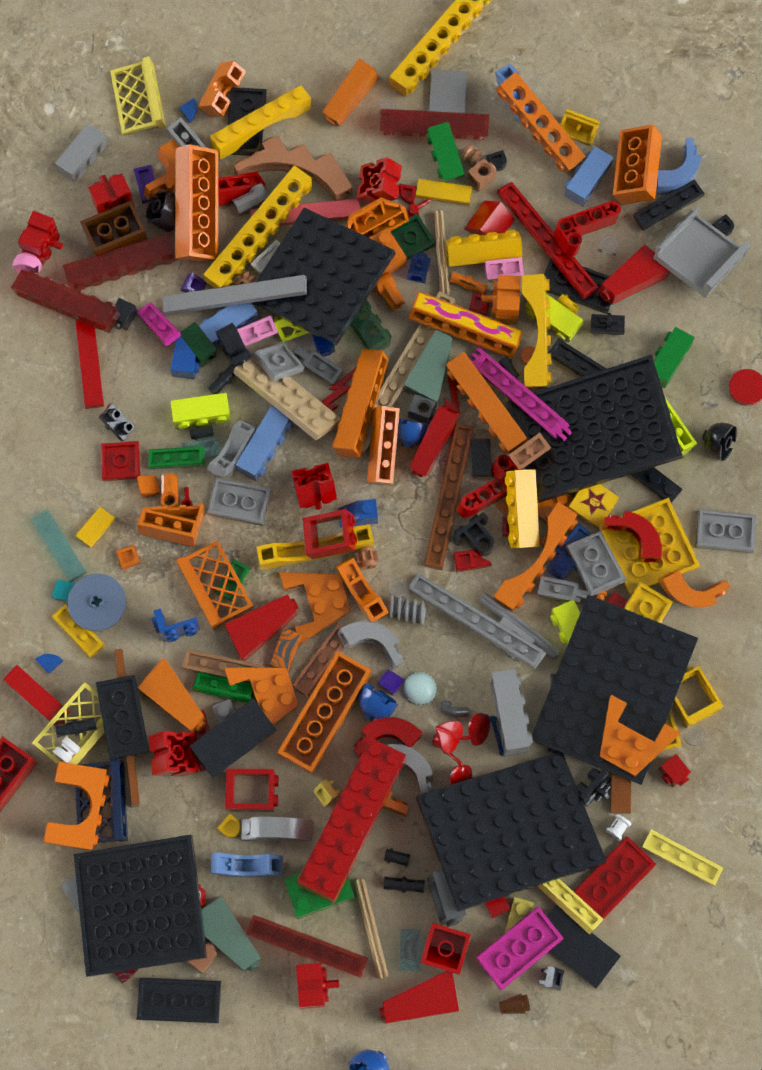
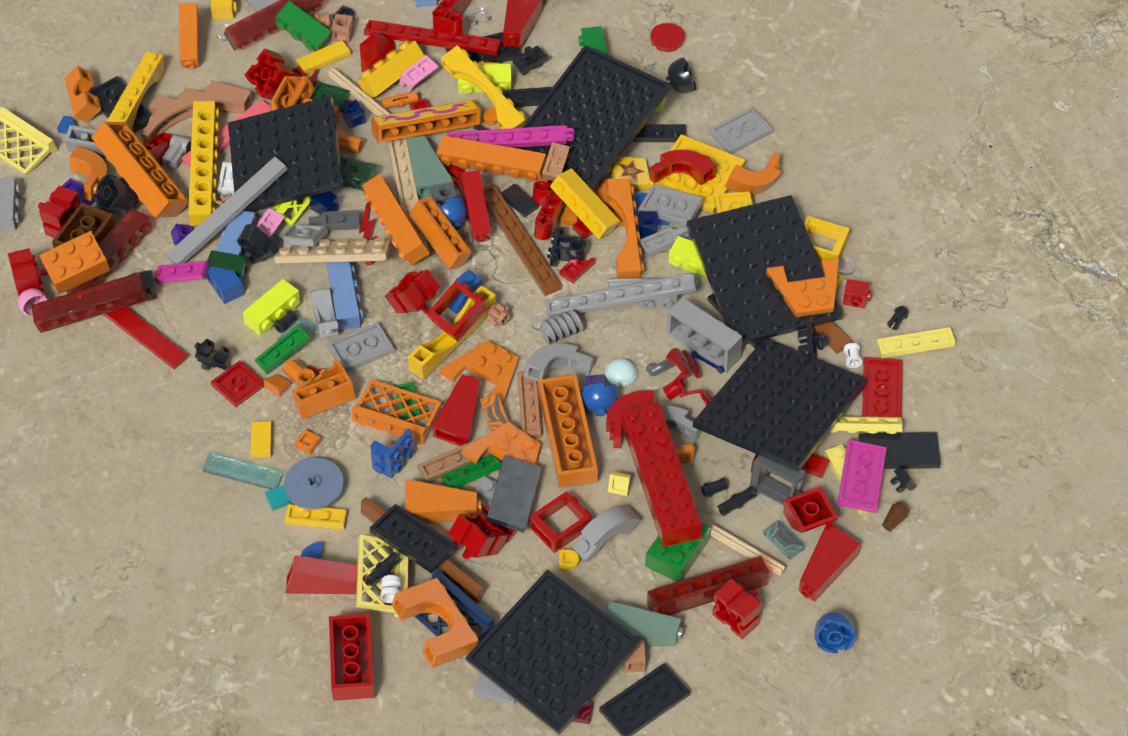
camera: 40 degrees left, 20 degrees down
black pin [208,363,238,395] -> none
medium blue arch [211,852,283,878] -> none
orange arch [335,557,389,623] -> none
orange brick [481,275,521,325] -> none
none -> orange brick [39,231,110,295]
none -> black pin [887,306,908,330]

